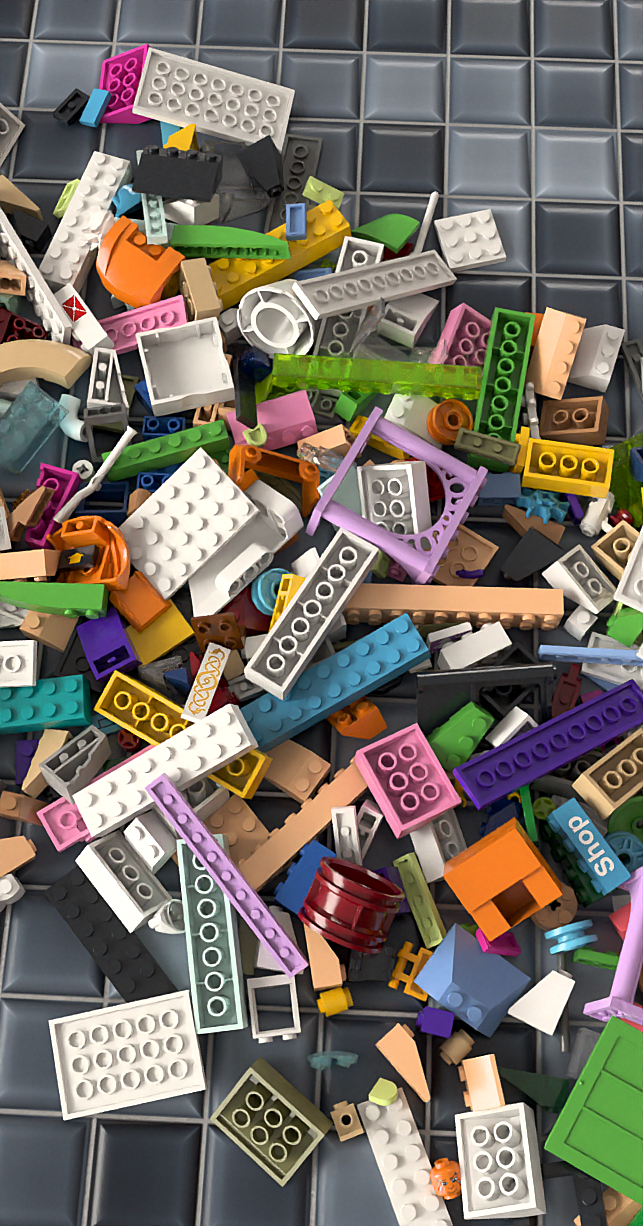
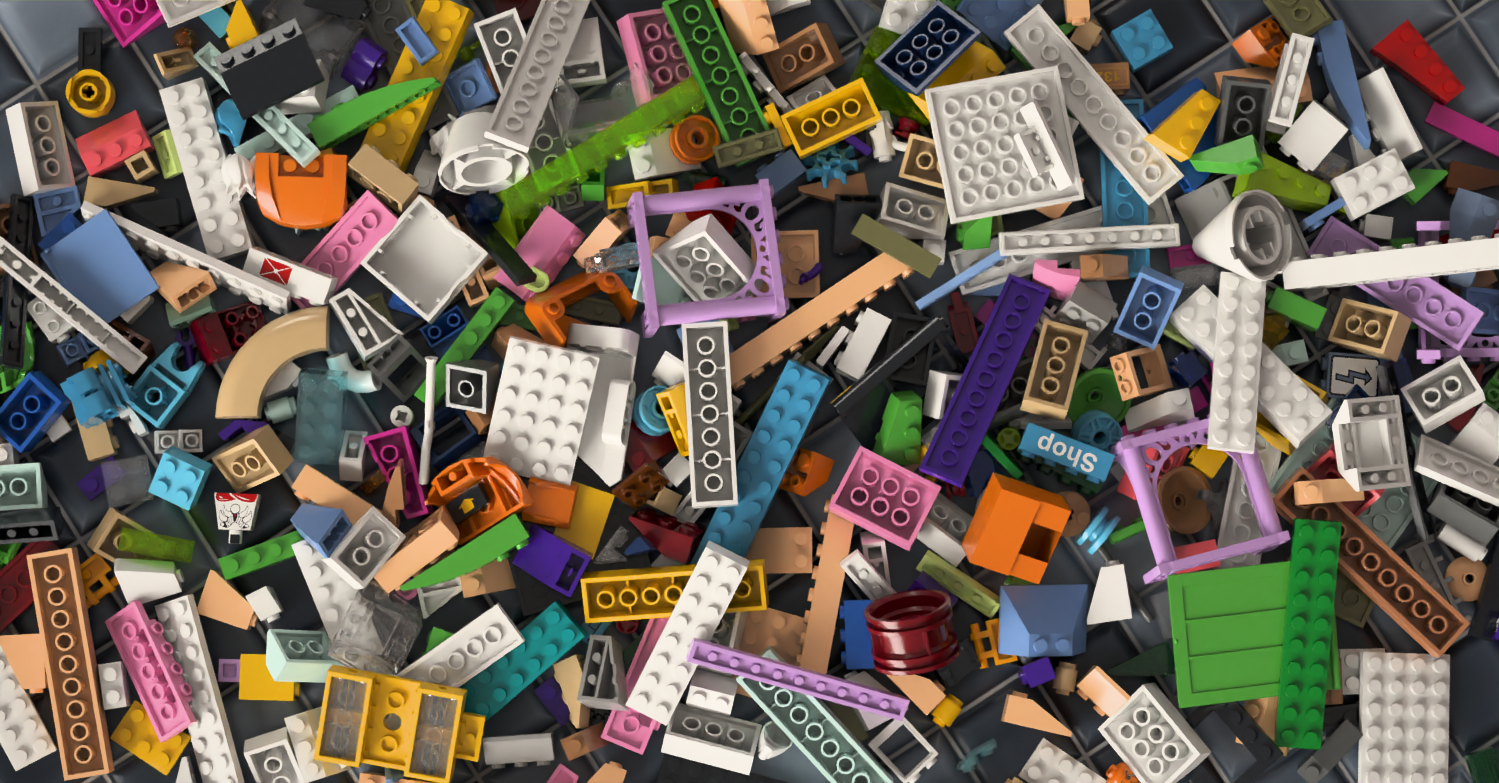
camera: 30 degrees left, 15 degrees up
dark azure tile [79,89,112,127] -> none
white tile [181,642,231,723] -> none
yellowish green tile [368,1078,398,1106] -> none
dark pink tile [475,928,521,957] -> none
none -> yellow brick [66,69,116,118]
none -> coral slope [75,110,156,178]
none -> tan brick [125,150,160,184]
none -> tan slope [154,46,199,81]
none -> clear orange piece [172,27,197,49]
none -> white slope [339,430,368,482]
none -> dark purple brick [341,38,388,91]
none -> dark grey slope [445,359,499,414]
none -> olive tile [851,214,941,279]
none -> dark red wheel [945,482,966,499]

